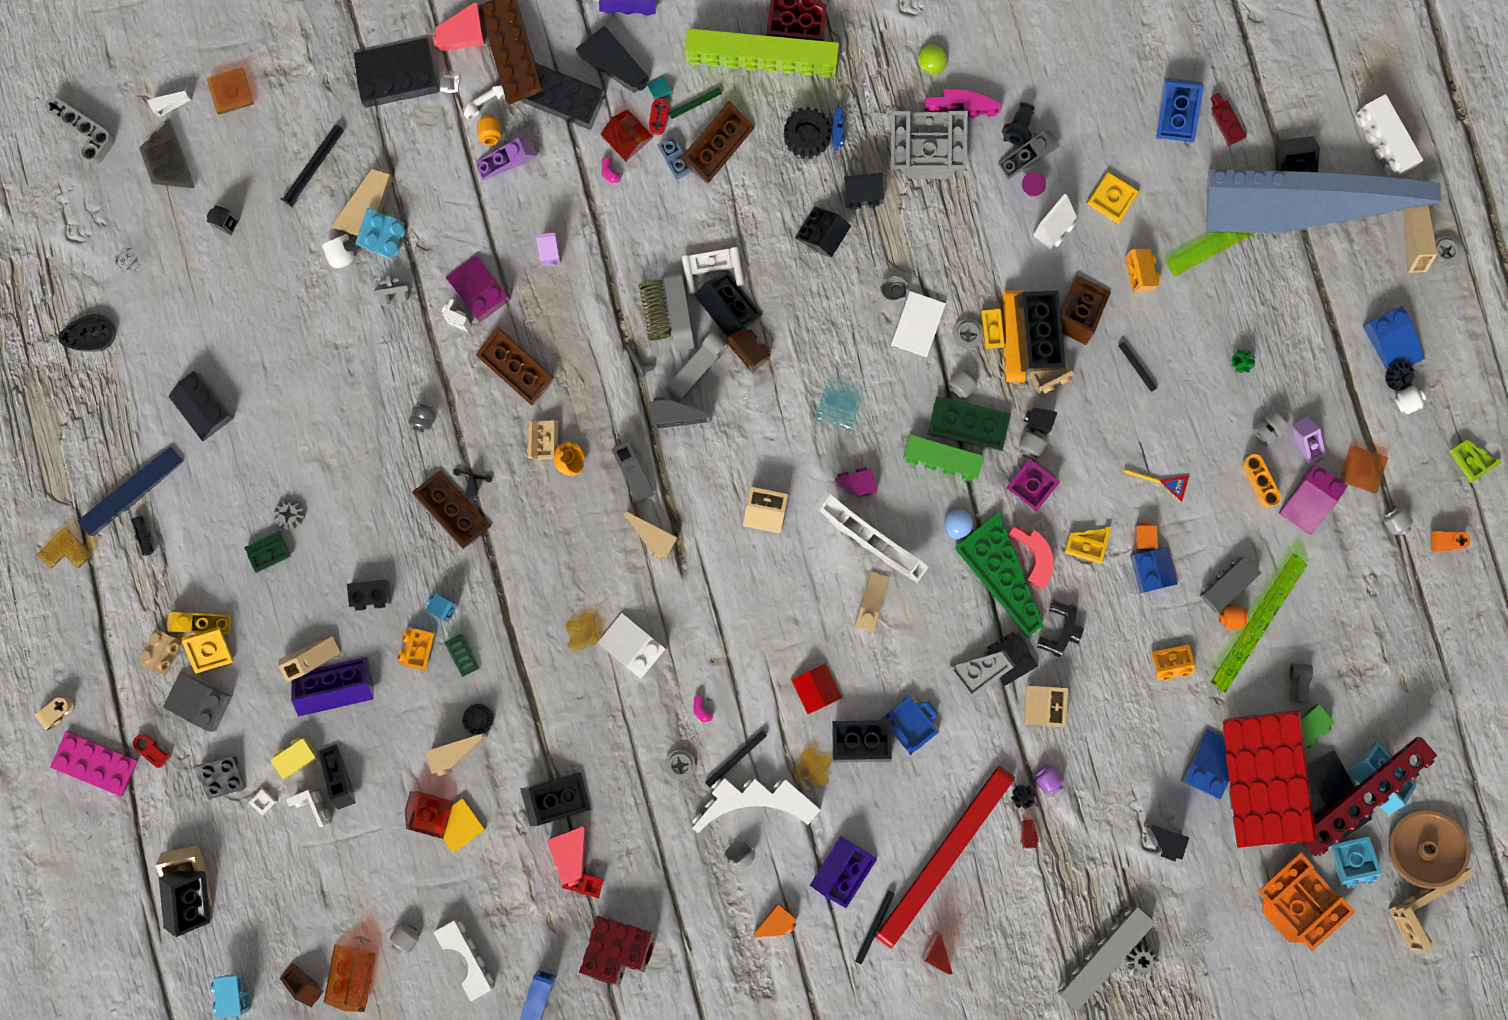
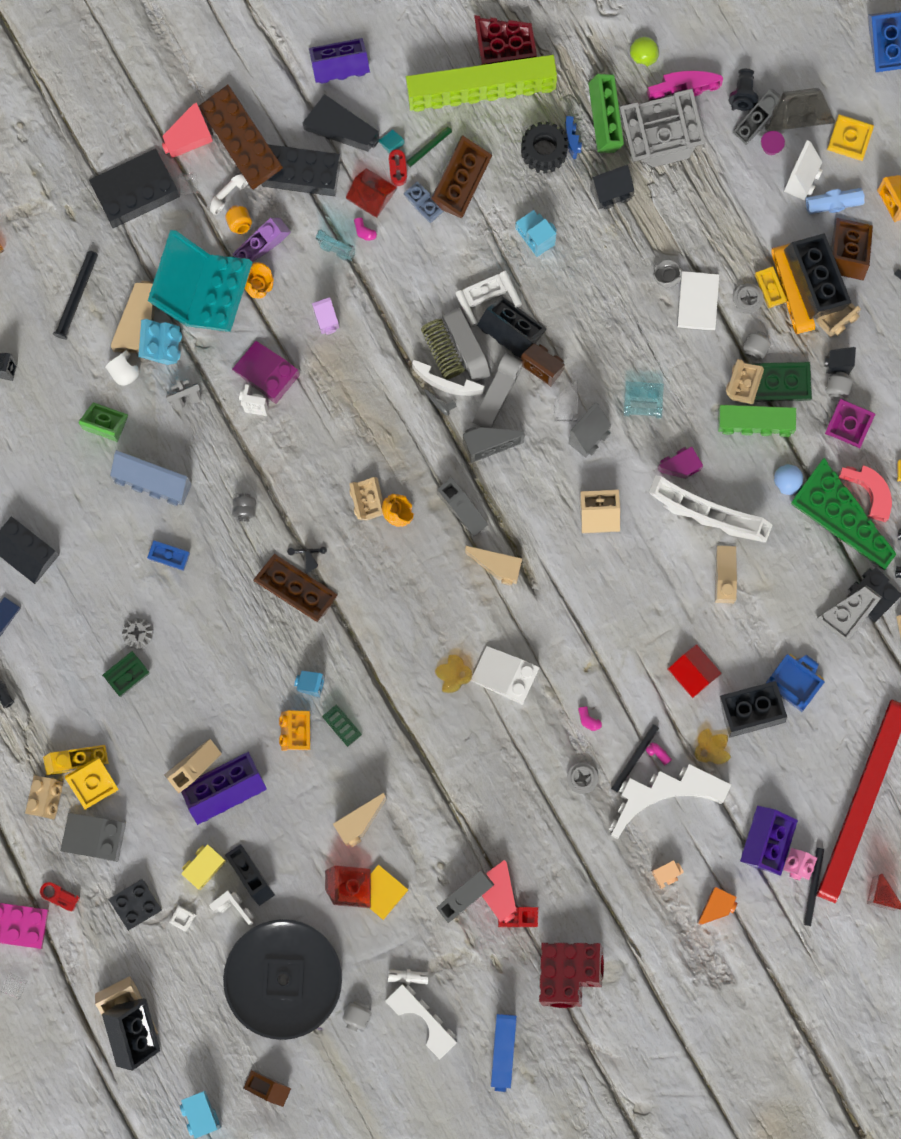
camera: 15 degrees left, 5 degrees down
clear orange slope [323,944,375,1012] -> none
black brick [347,580,391,611] -> none
black gear [462,704,494,735] -> none
reddish brown slope [476,327,554,405] -> none
black slope [520,772,591,826] -> none
light grey hair [724,840,755,869] -> none
black slope [795,206,851,258] -> none
none -> bright green slope [79,402,128,442]
none -> sand blue slope [110,450,192,506]
none -> blue plate [147,540,190,571]
none -> teal bracket [148,230,253,332]
none -> black dish [223,919,342,1040]
none -> light orange hair [245,262,274,299]
none -> clear light blue plate [315,229,355,261]
none -> white pin [388,969,428,985]
none -> white slope [412,360,484,396]
none -> dark grey slope [436,869,494,923]
none -> medium azure brick [515,210,557,257]
none -> dark grey slope [568,402,611,458]
none -> bright green brick [588,74,624,153]
none -> dark pink arm [646,742,672,766]
none -> light nougat brick [652,860,684,889]
none -> tan bracket [726,359,764,404]
none -> clear smoke wing [765,88,835,132]
none -> bright pink brick [783,848,817,881]
none -> light blue piece [805,188,865,214]

